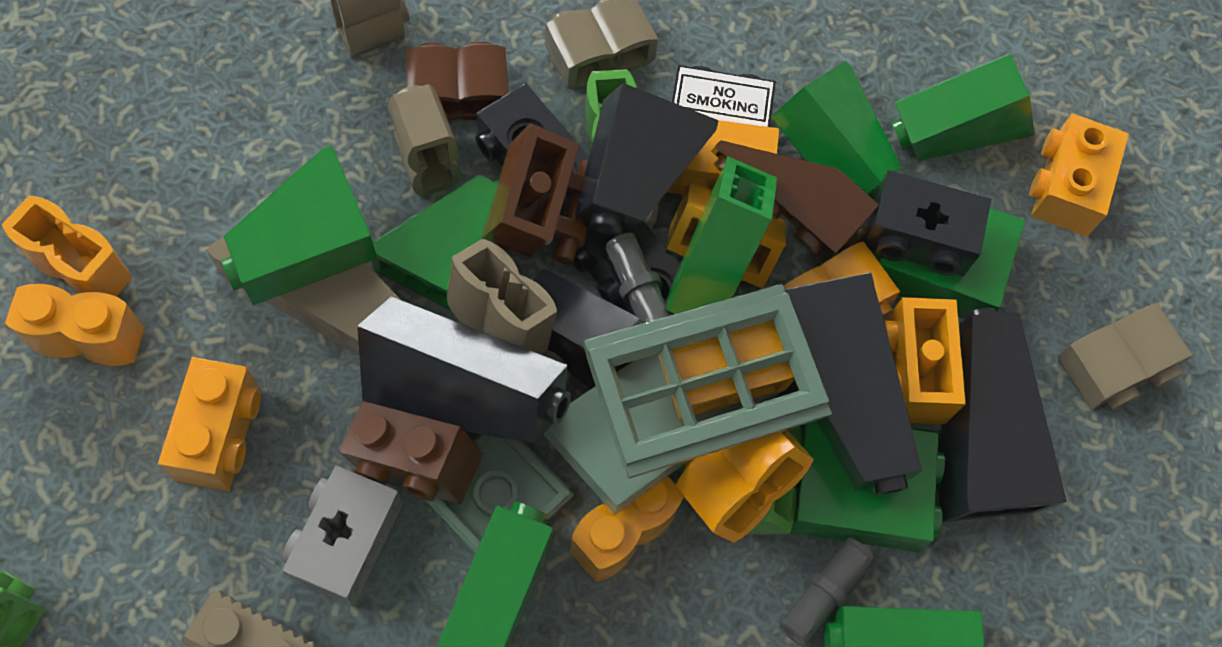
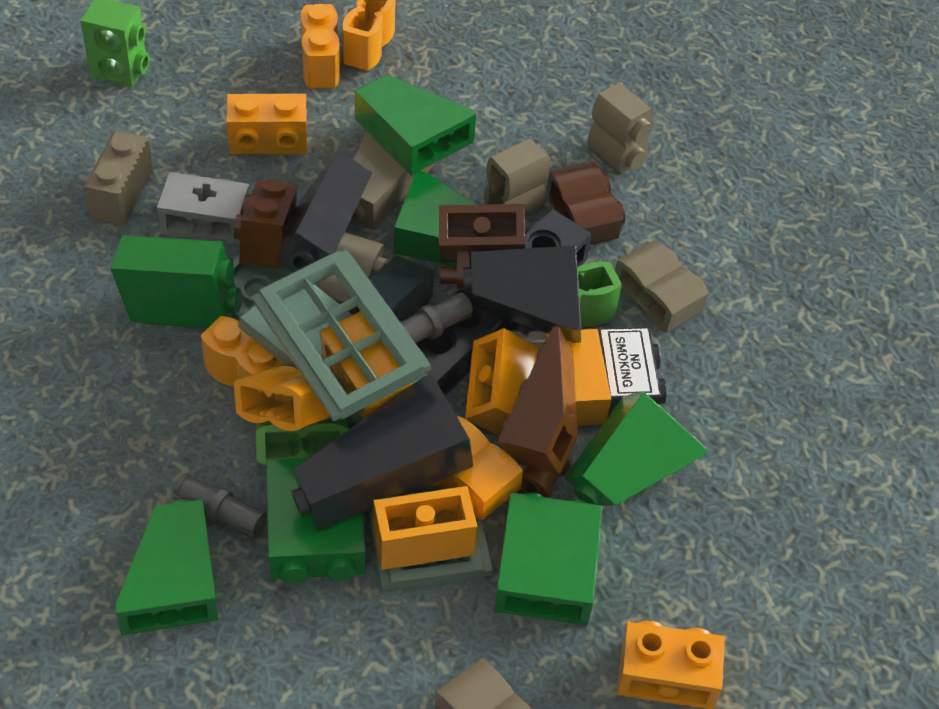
camera: 80 degrees right, 15 degrees down
dark tan brick [447,239,557,355] -> none
green slope [664,156,777,314] -> none
black brick [864,170,992,277] -> none
green slope [892,53,1035,161] -> none
black slope [939,308,1067,522] -> none

